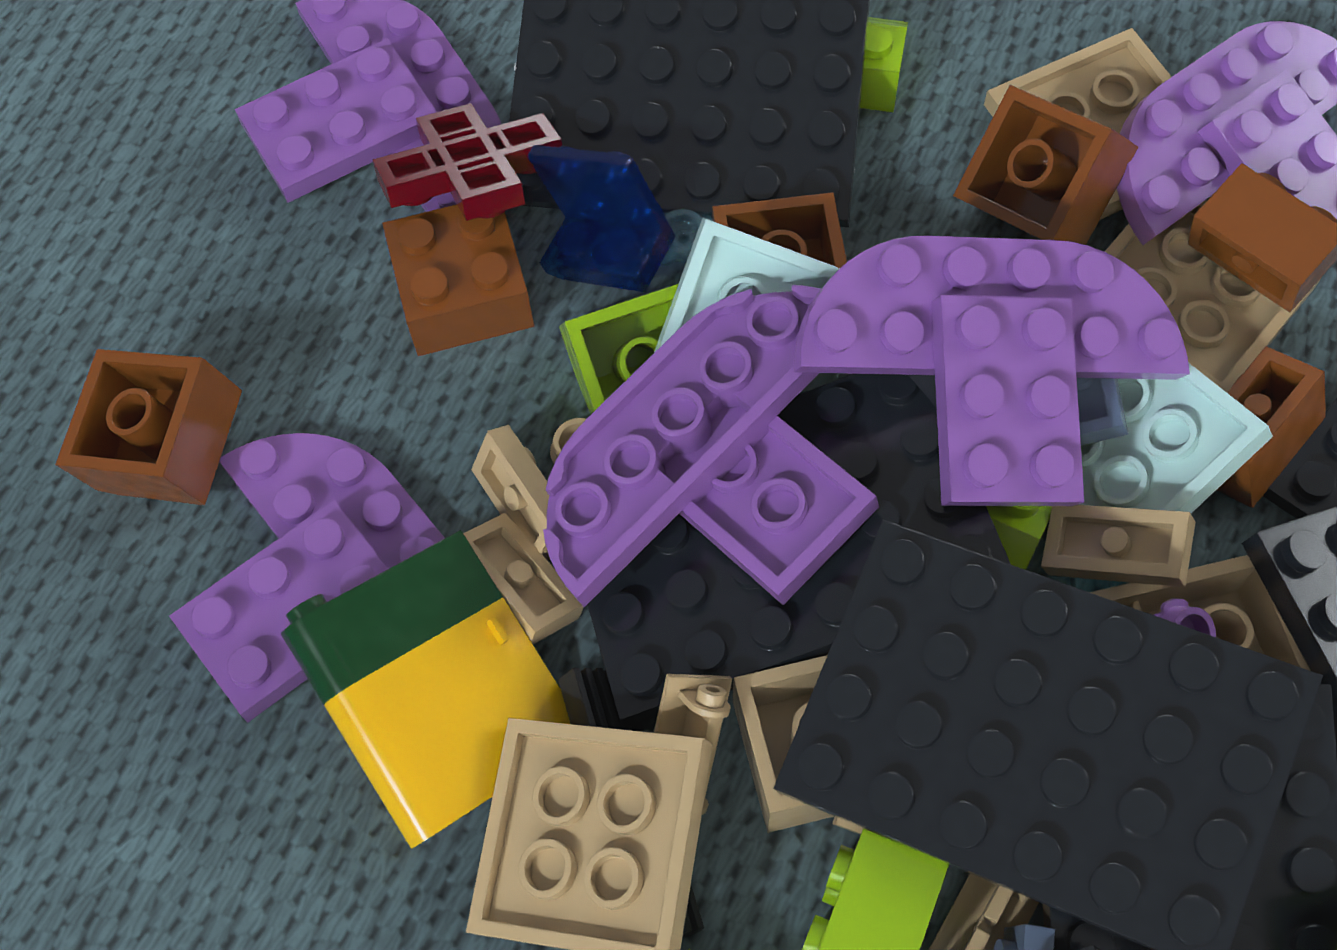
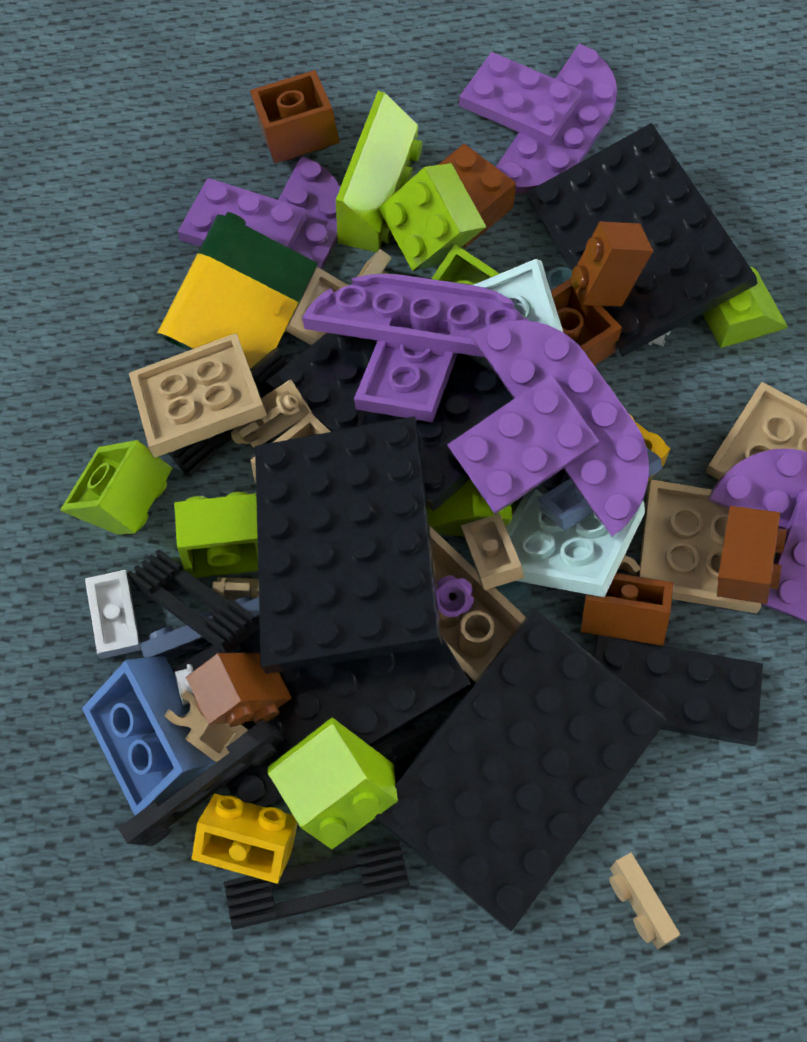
camera: 55 degrees right, 0 degrees up
dark red plate [372,103,565,221] -> none
clear blue bracket [527,145,676,293] -> none
dark orange brick [953,85,1138,245] -> none
none -> lime slope [336,91,423,253]
none -> lime brick [378,163,486,271]
none -> dark orange brick [570,221,653,306]

